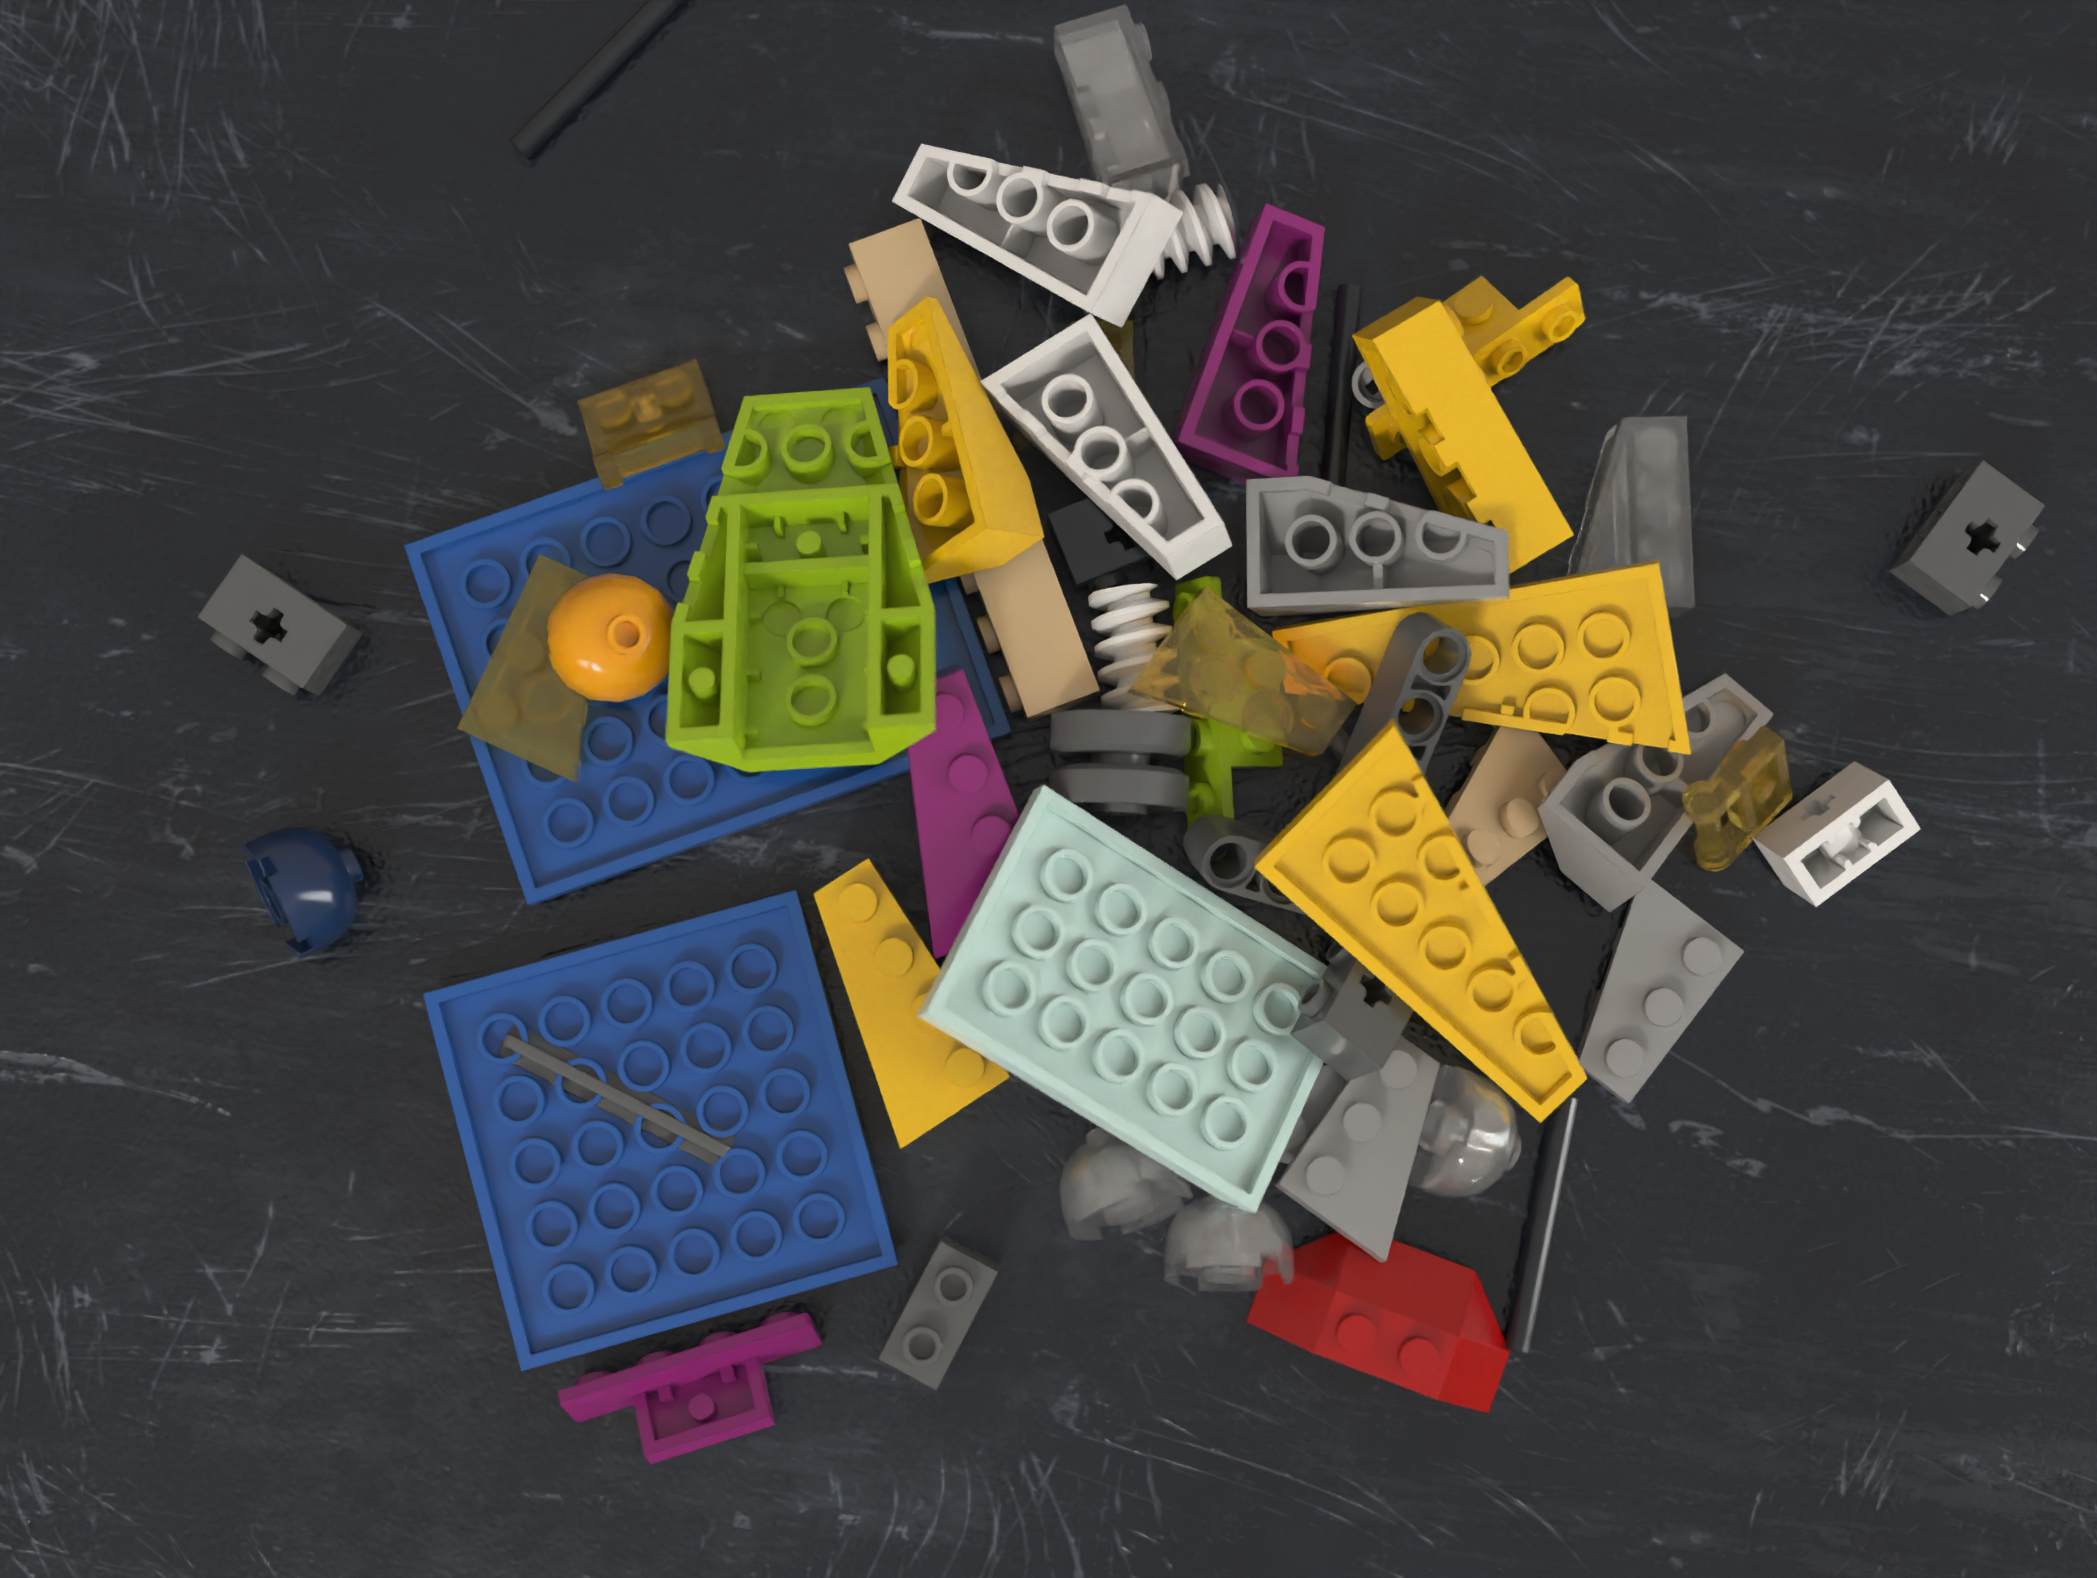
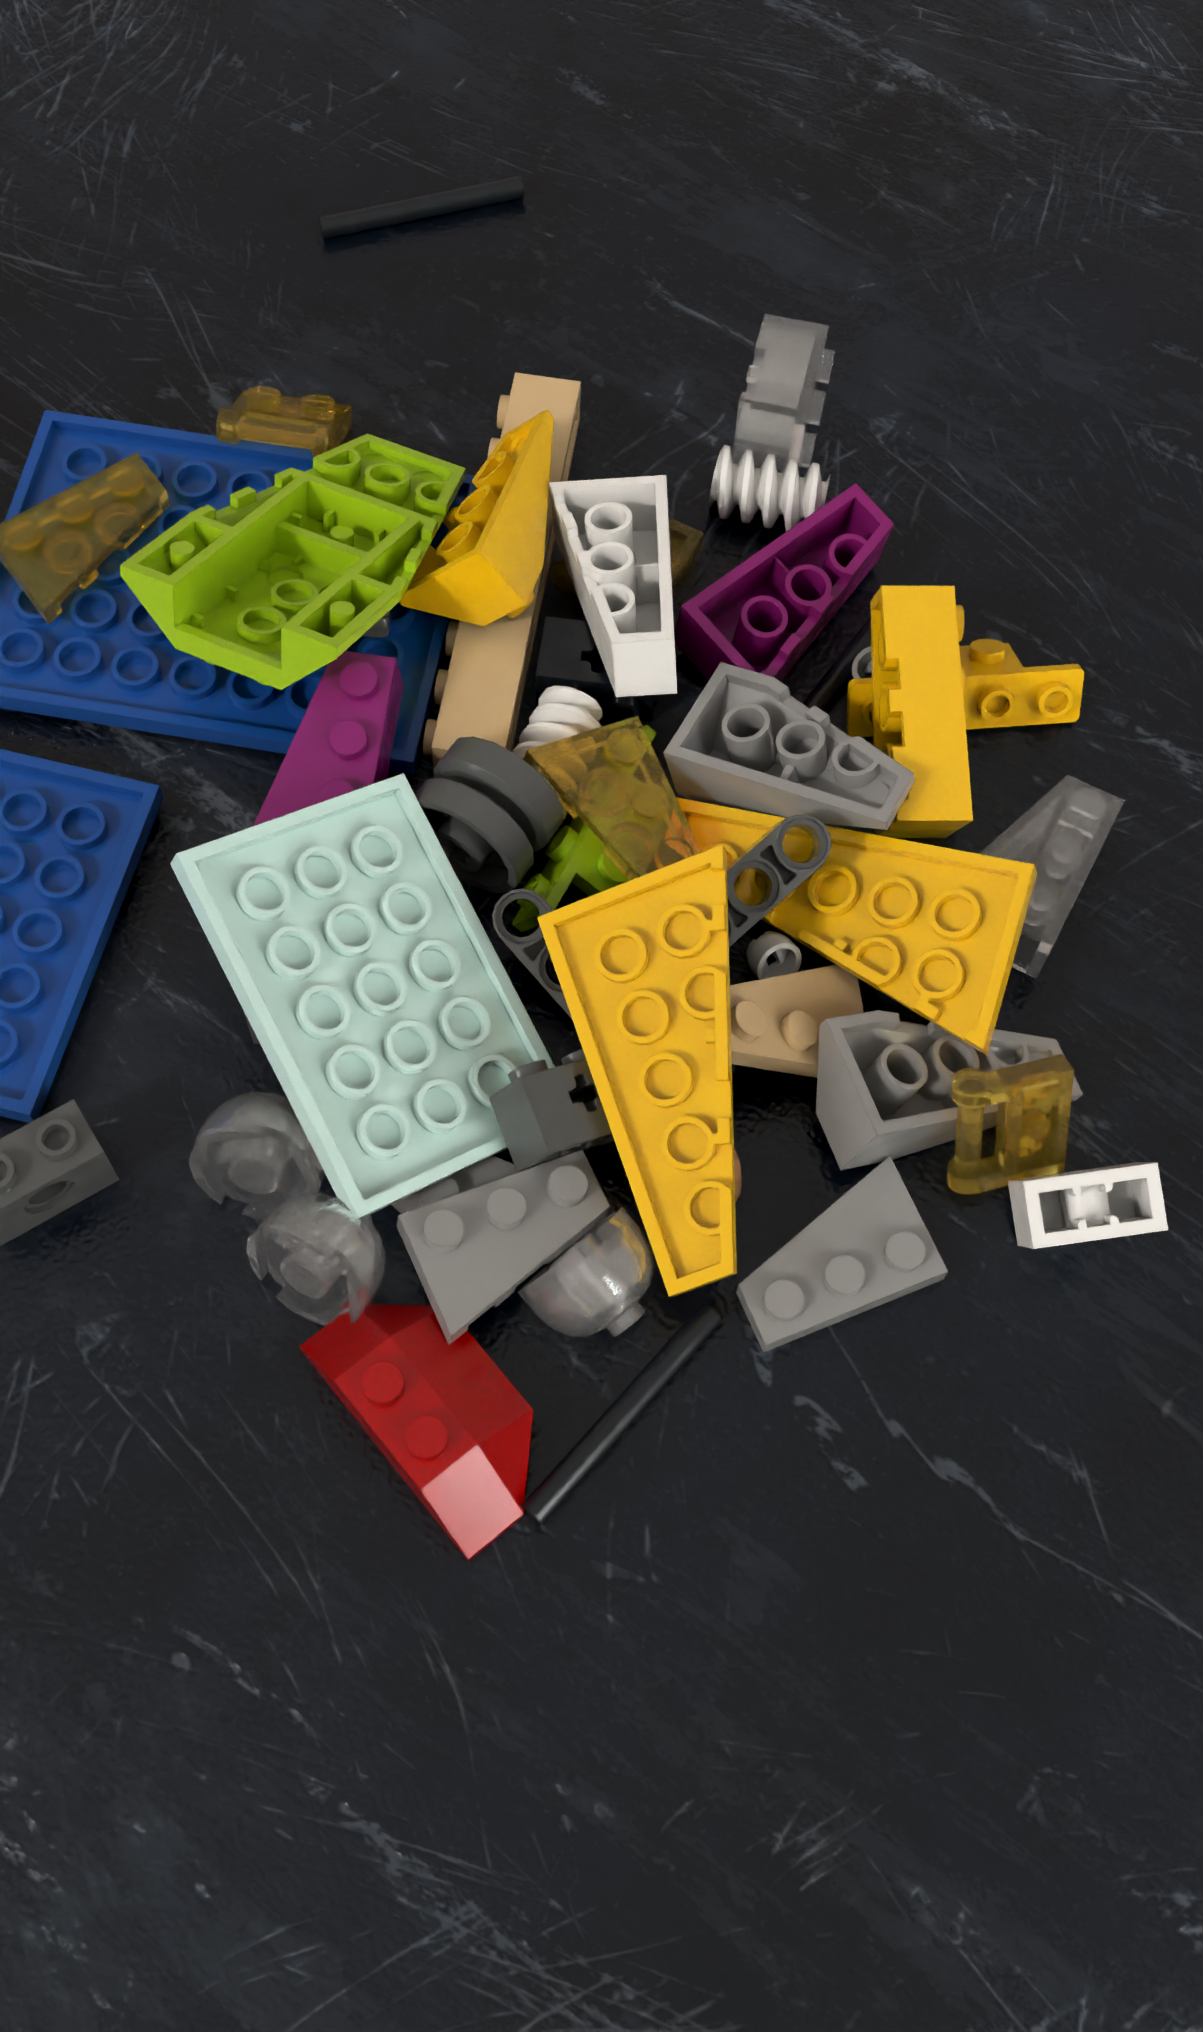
camera: 30 degrees right, 20 degrees down
light orange cylinder [547,573,674,702] -> none
yellow wedge [814,858,1011,1149] -> none
white wedge [892,144,1183,328] -> none
none -> white hinge [746,931,802,980]

